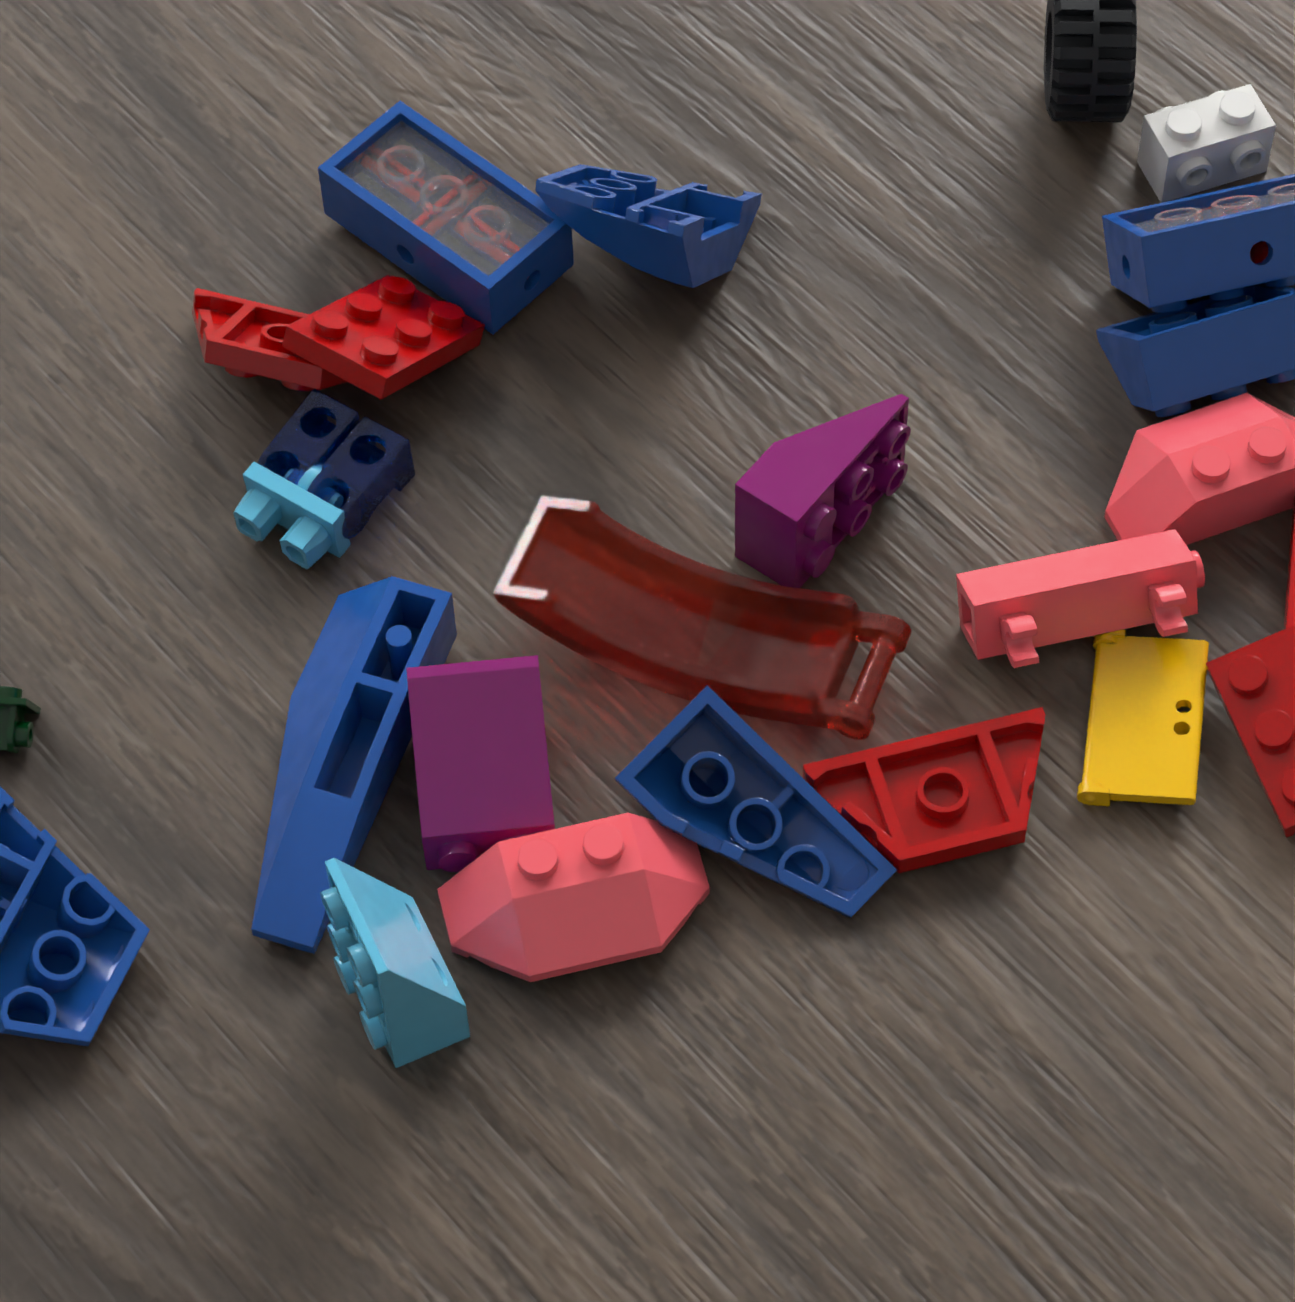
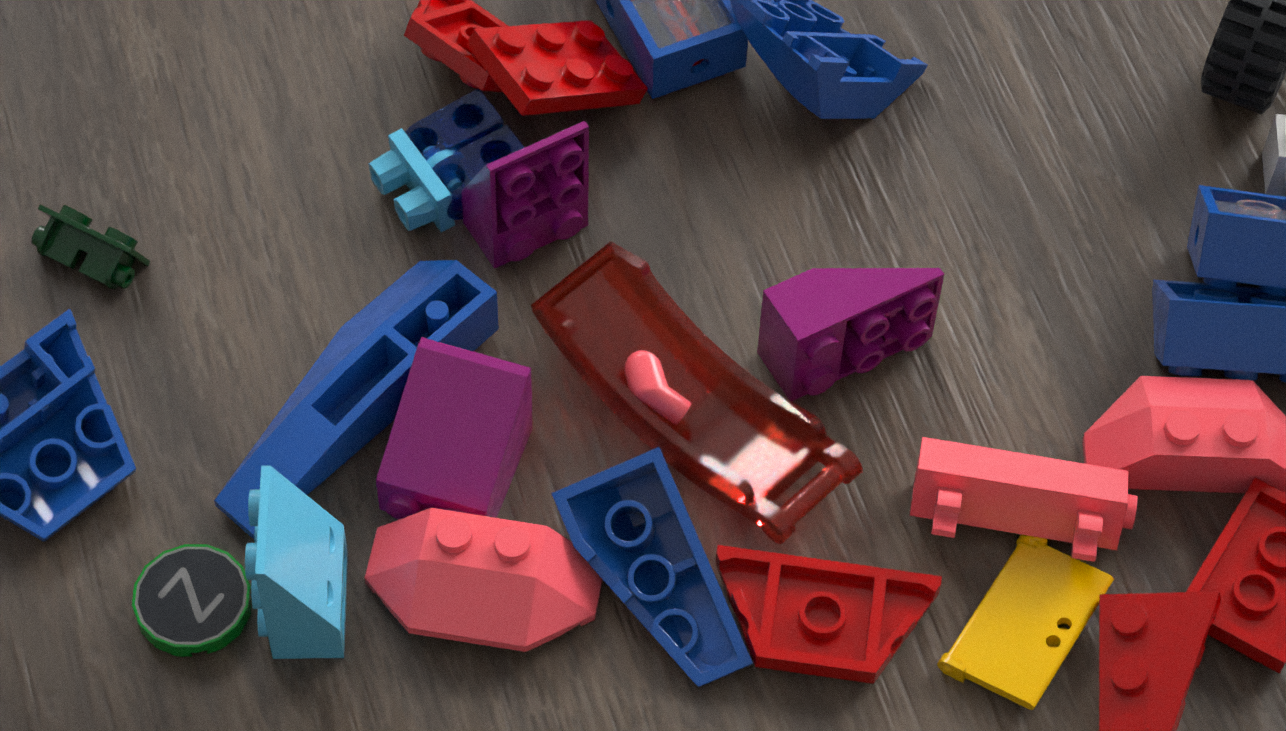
camera: 20 degrees right, 0 degrees up
none -> black tile [132,544,252,657]
none -> magenta slope [461,121,589,269]
none -> coral arm [625,350,691,425]

